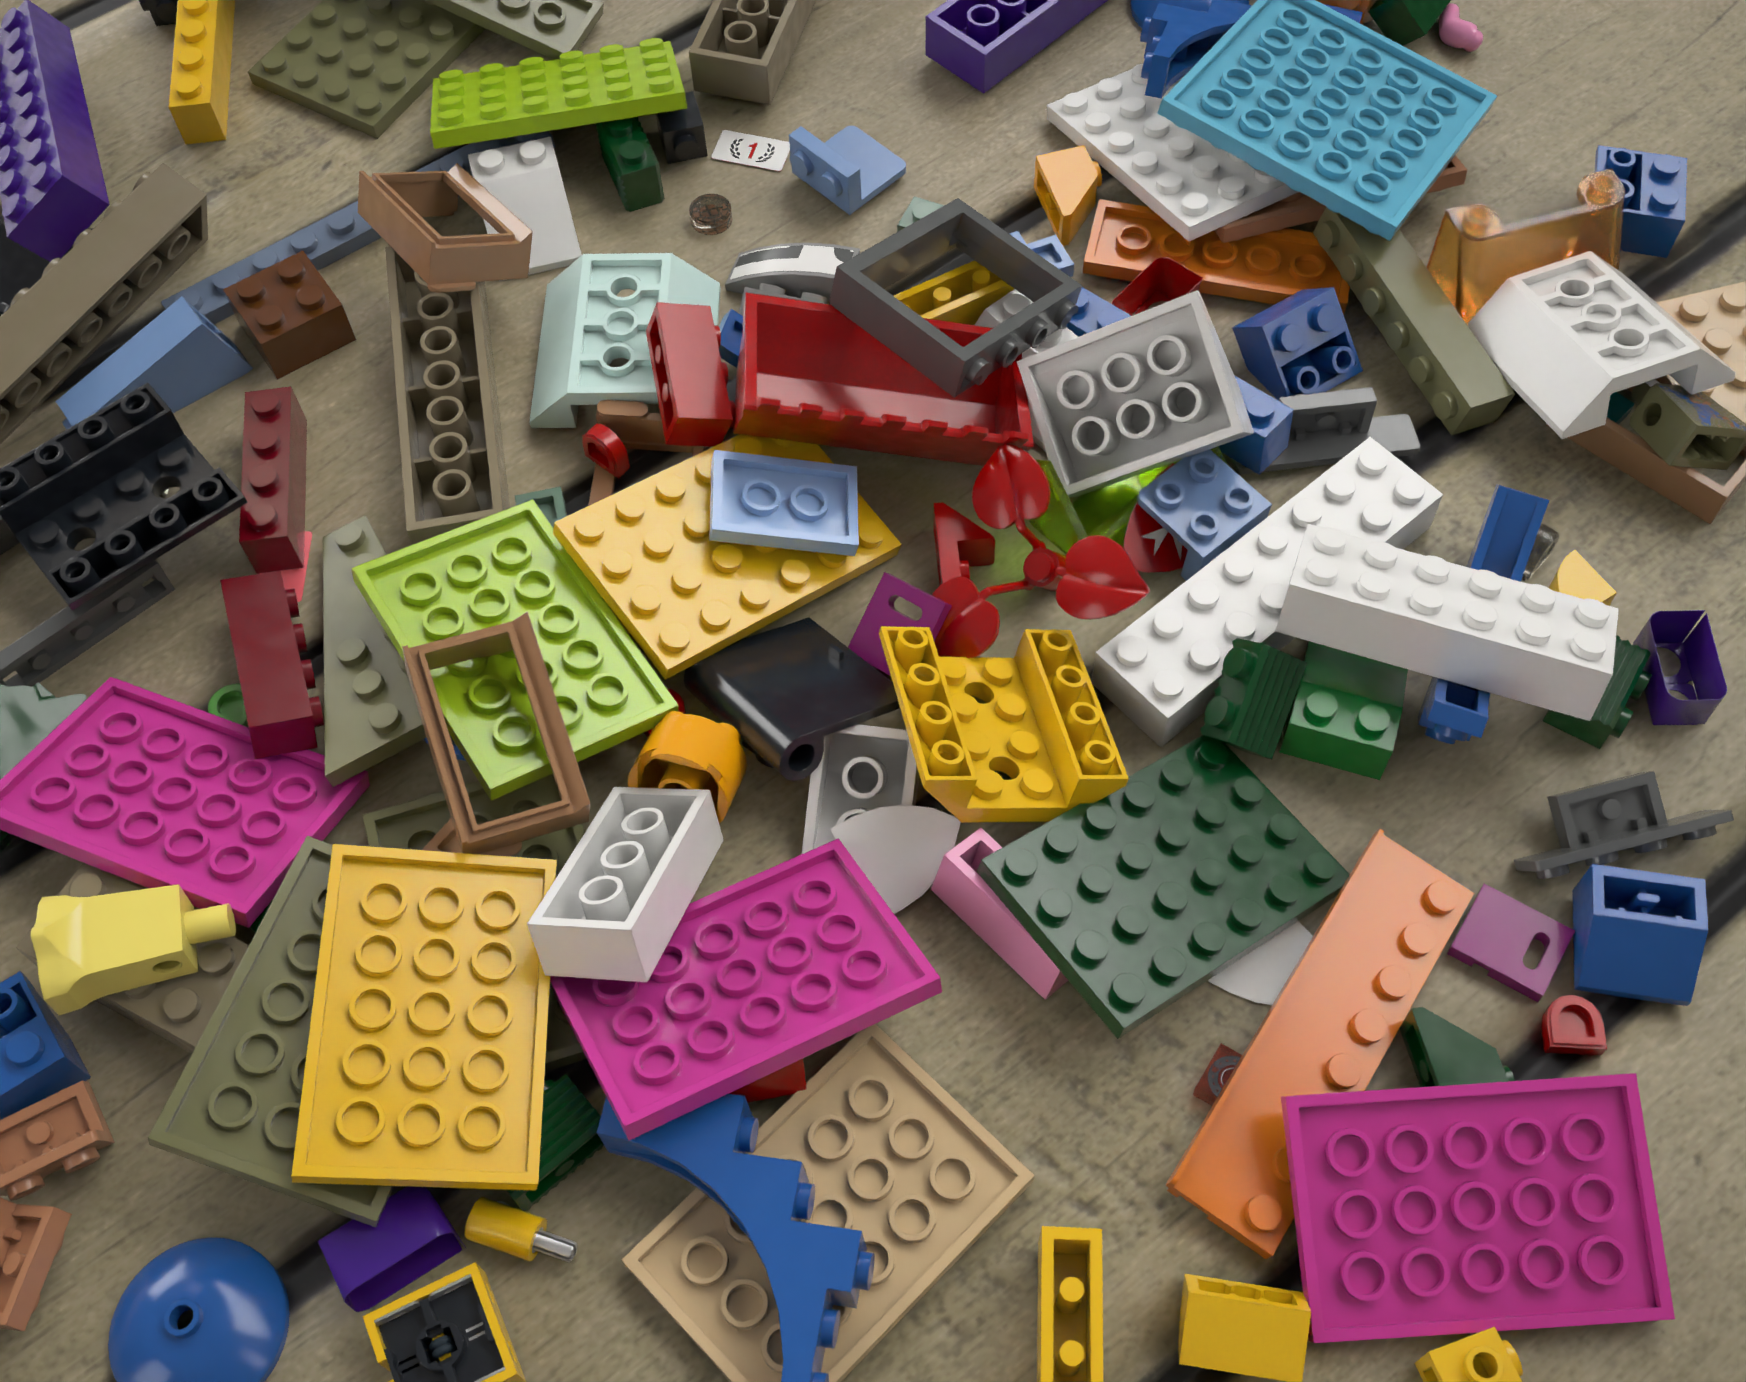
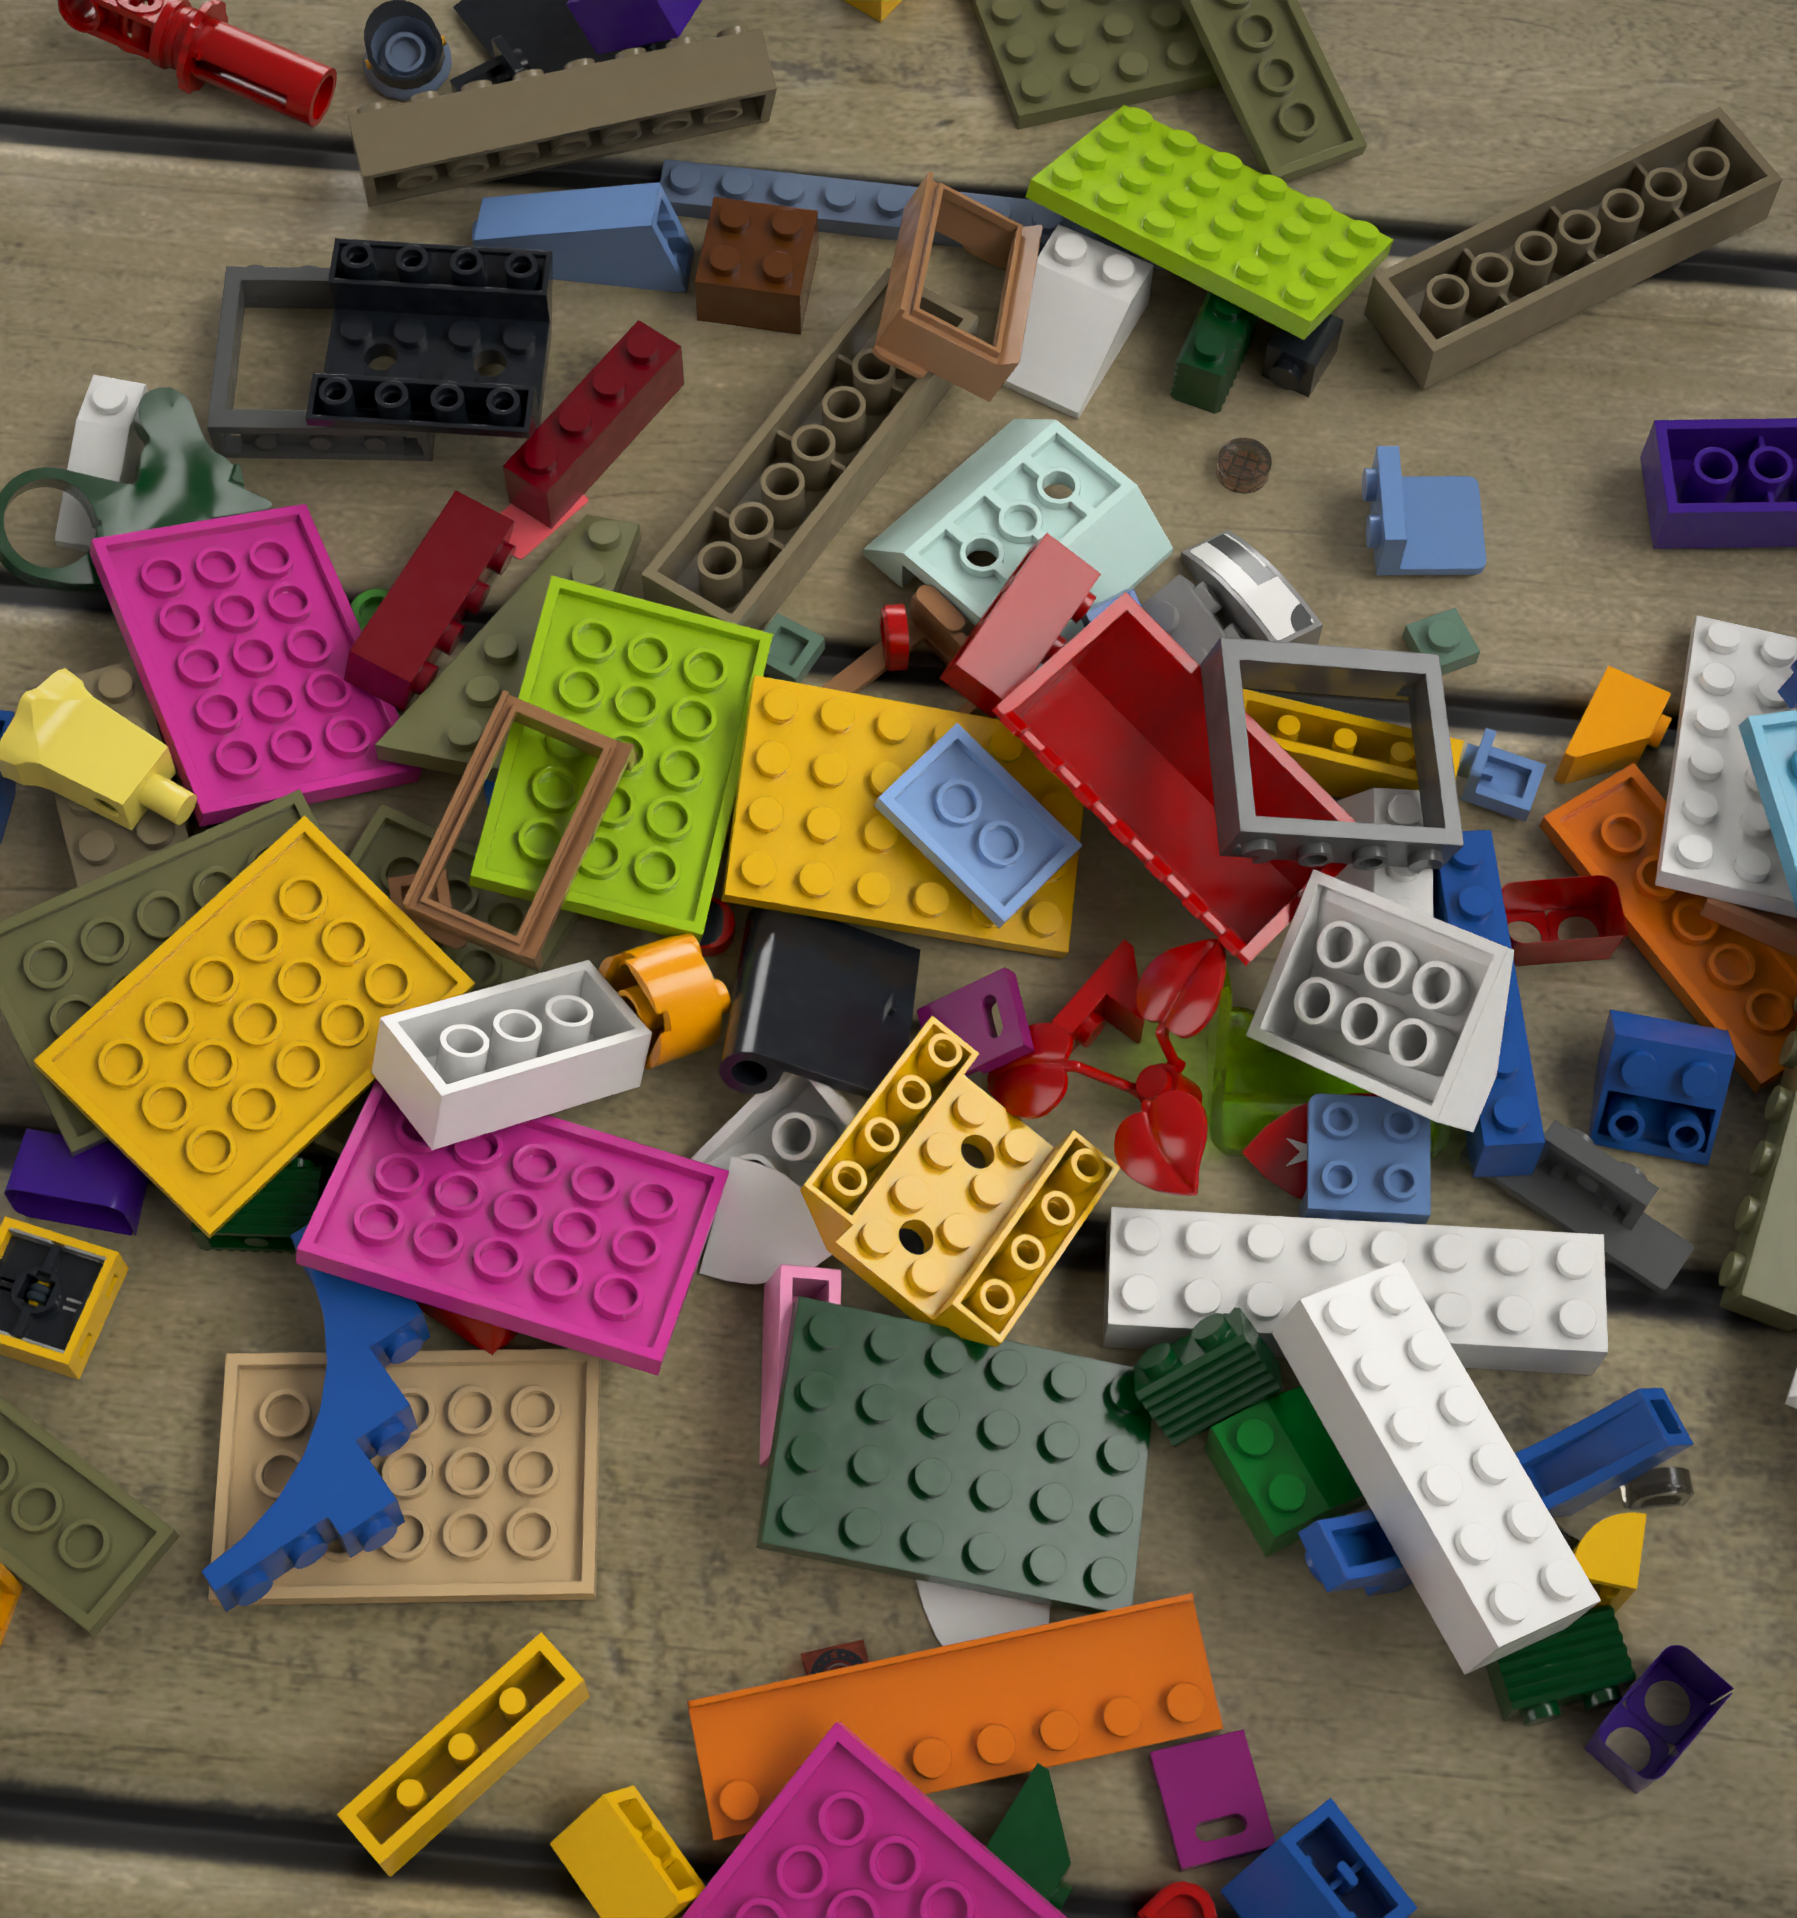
camera: 40 degrees right, 5 degrees up
yellow piece [464,1197,577,1262] -> none
white sticker [711,130,790,171] -> none
dark grey bracket [1514,771,1734,879] -> none

